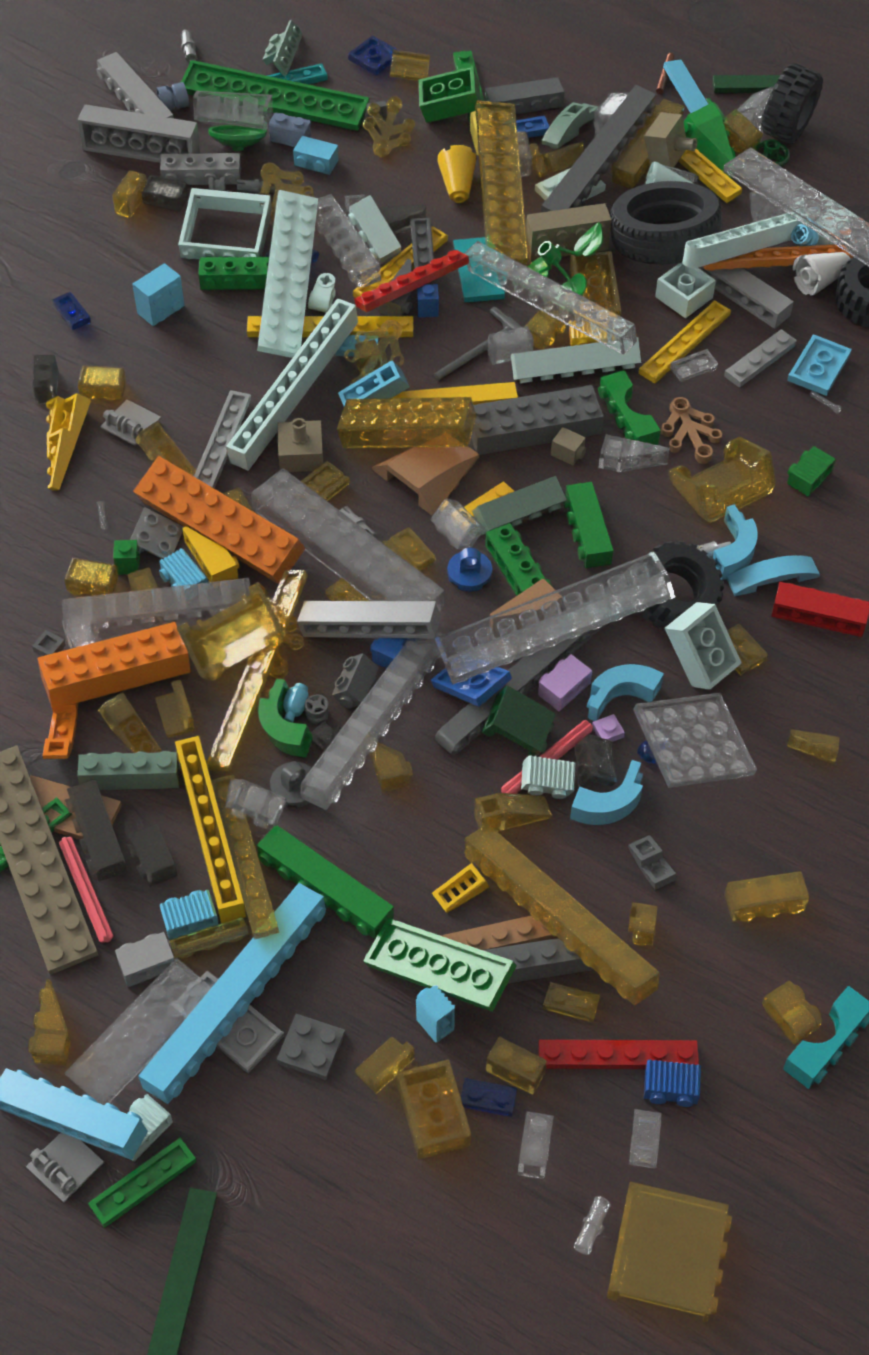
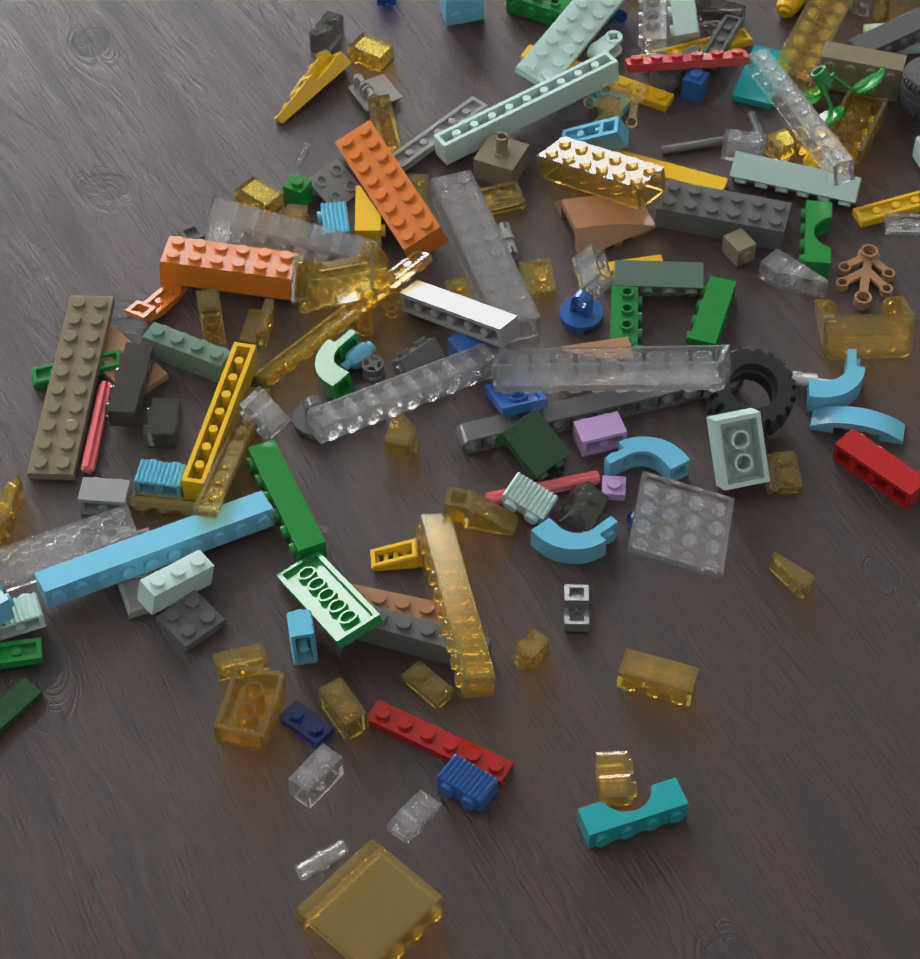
camera: 30 degrees right, 5 degrees down
none -> light aqua brick [137,550,214,615]

